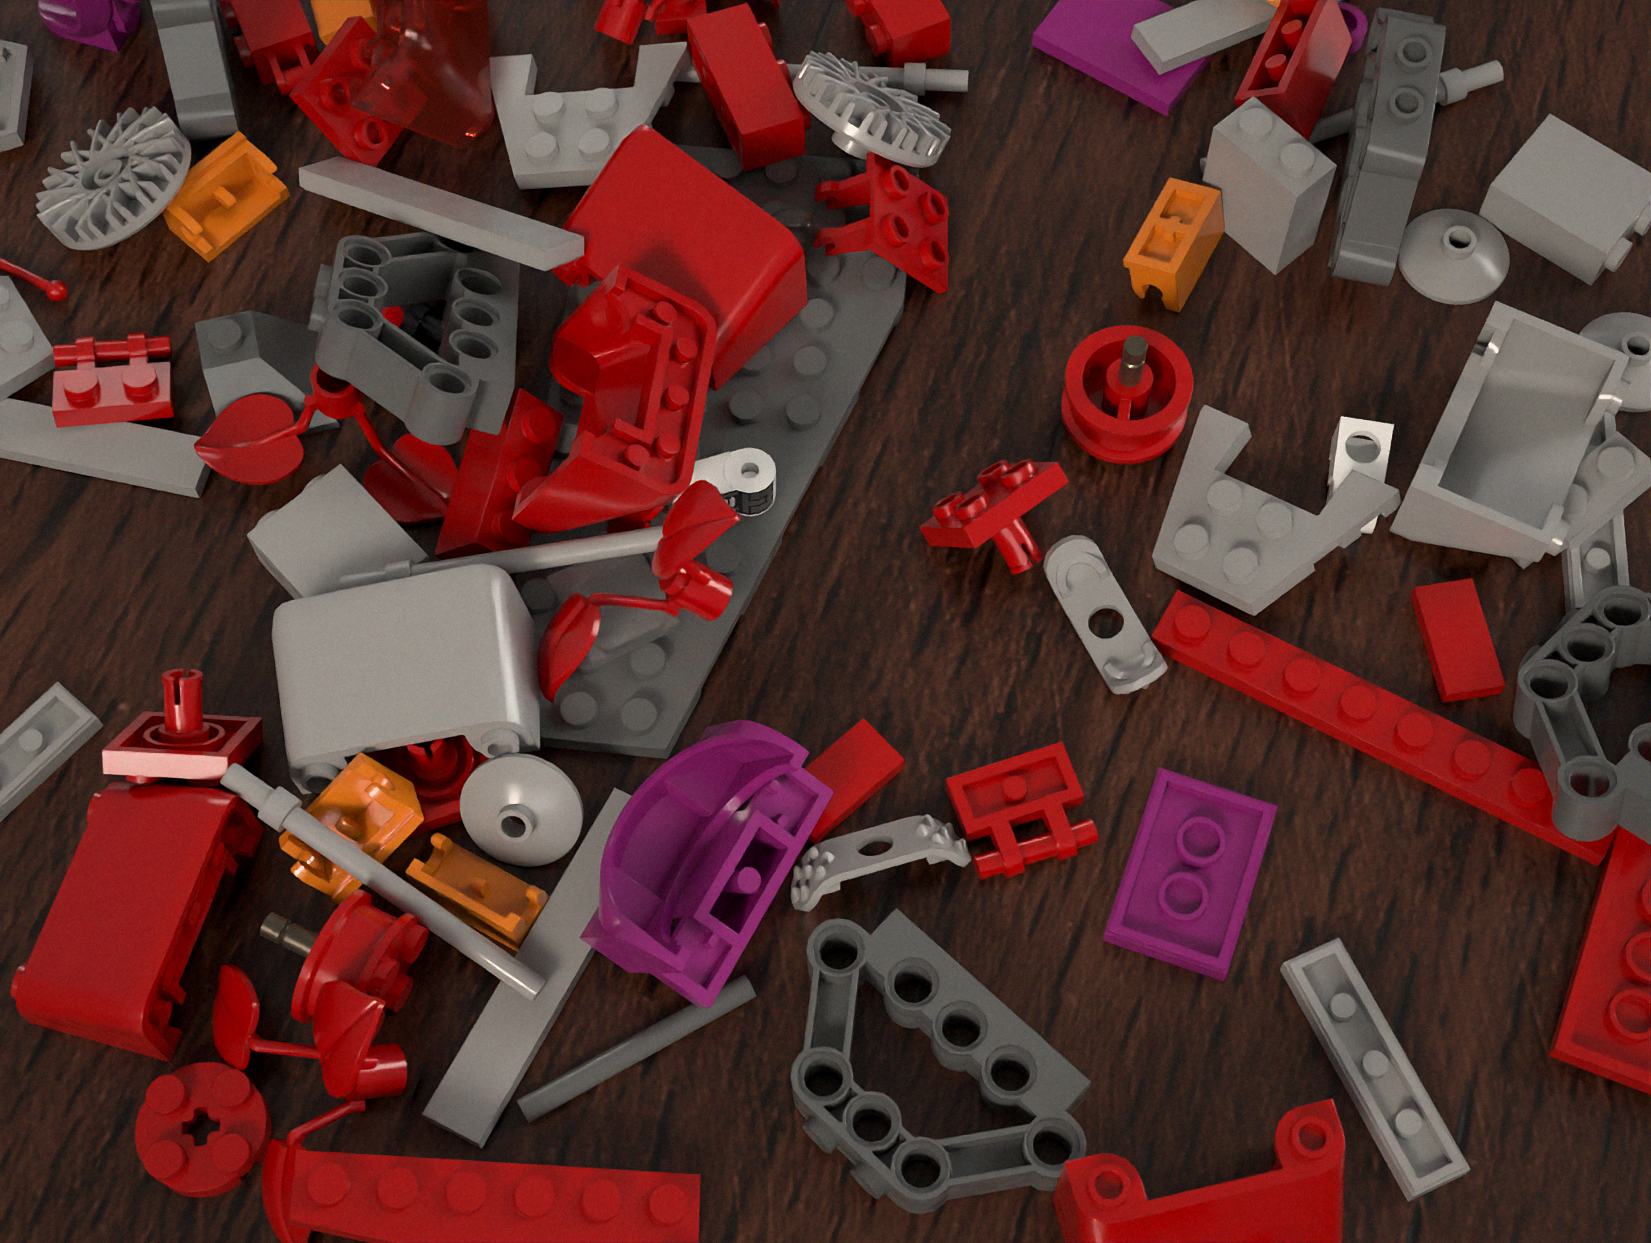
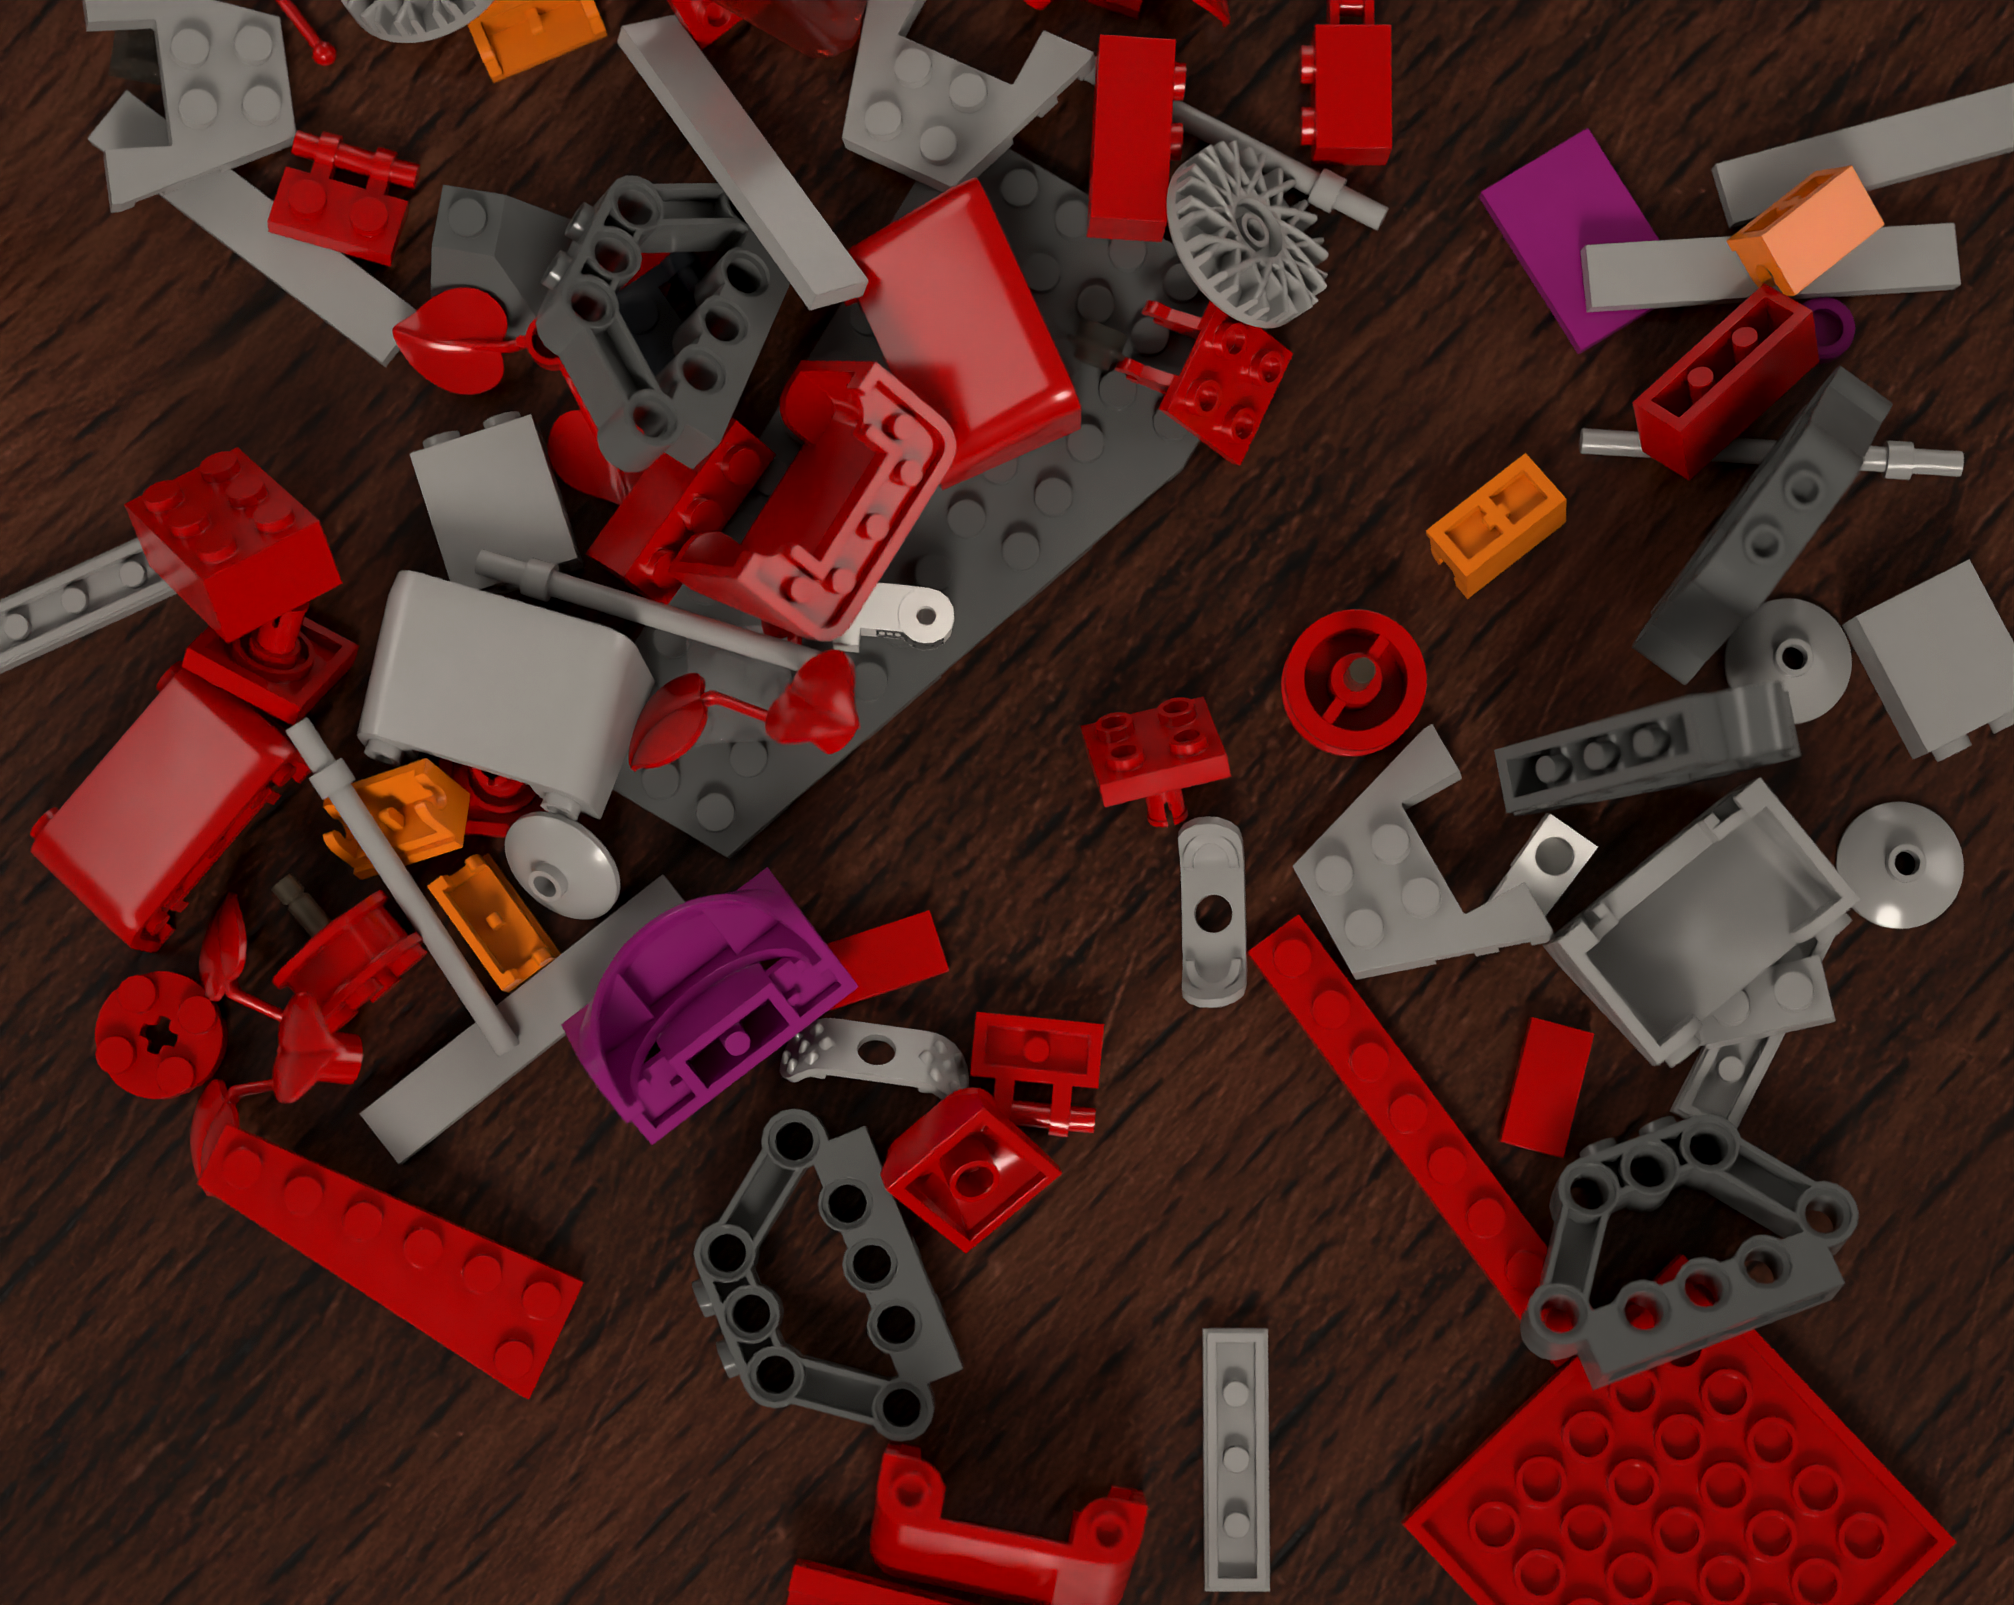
camera: 25 degrees right, 20 degrees up
dark grey bar [517,974,756,1123] -> none
magenta tile [1102,767,1278,982] -> none
light grey brick [1201,96,1337,275] -> none
none -> red brick [124,447,342,644]
none -> red slope [880,1087,1062,1253]
none -> dark grey brick [1494,681,1801,816]

